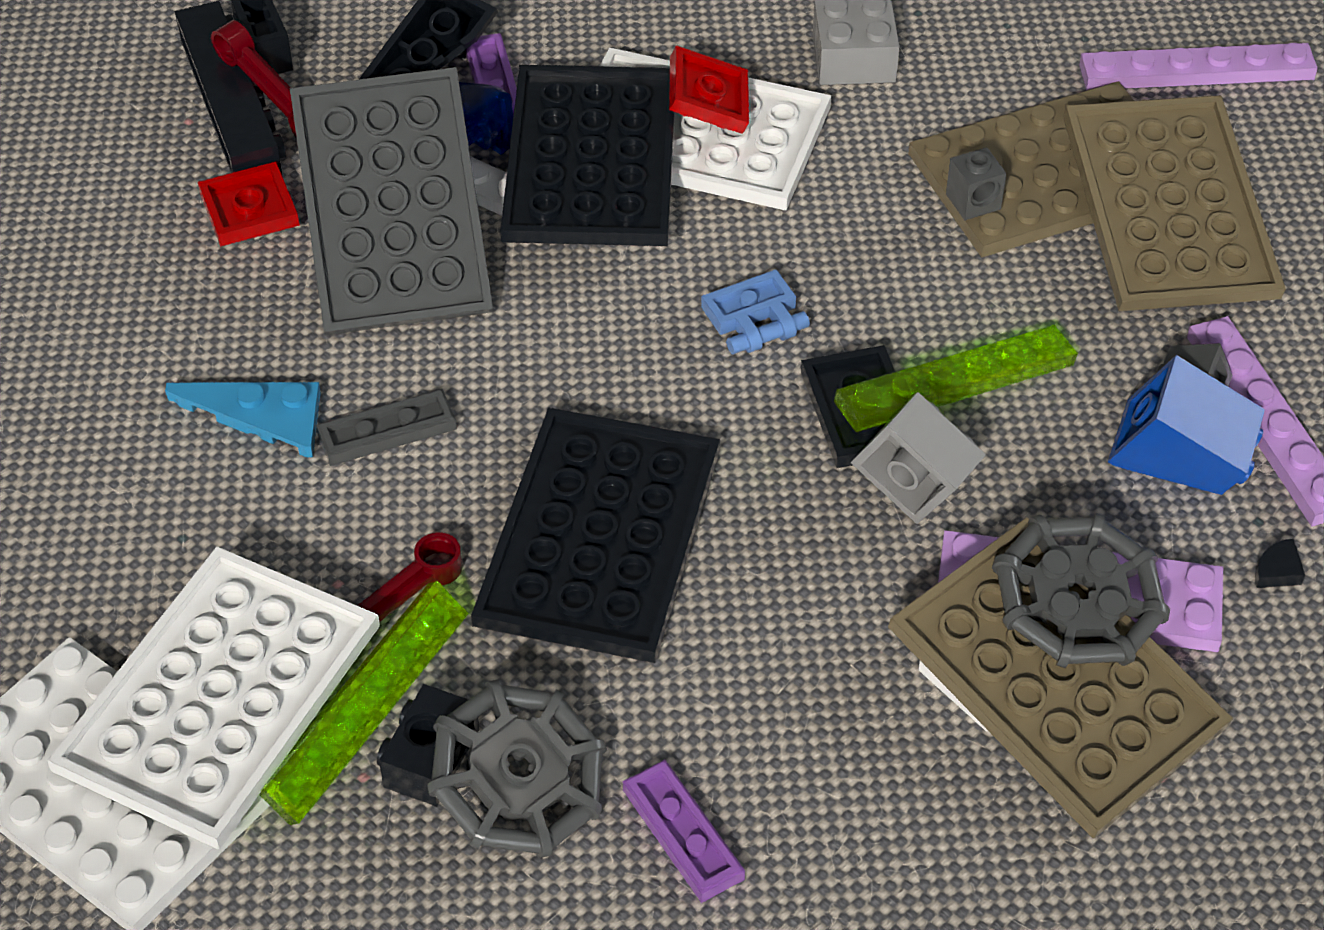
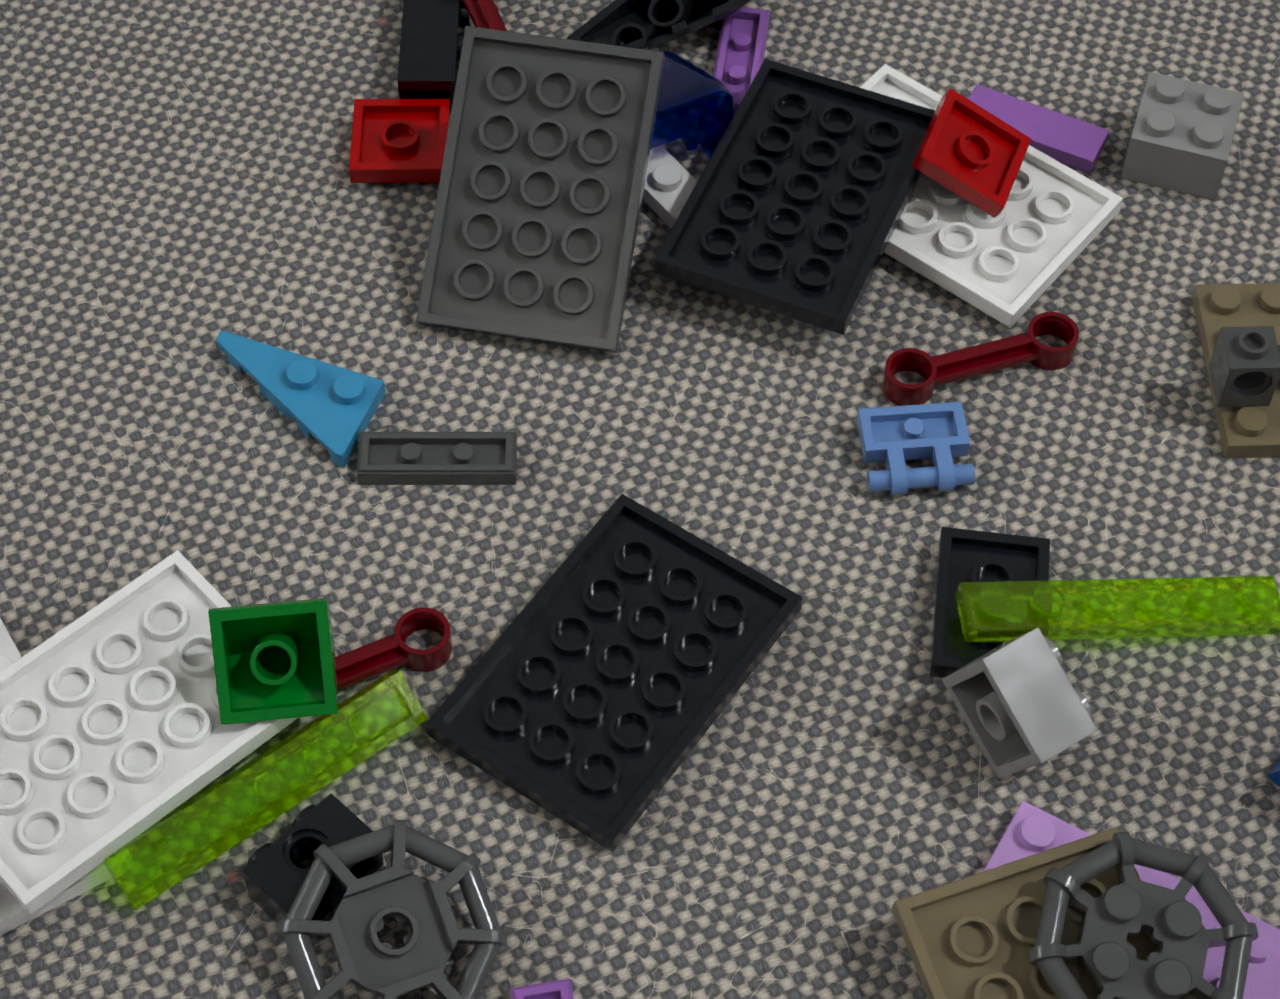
camera: 20 degrees right, 5 degrees up
none -> green slope [208,598,338,725]
none -> dark red piece [883,312,1079,406]
none -> medium lavender tile [968,84,1110,173]

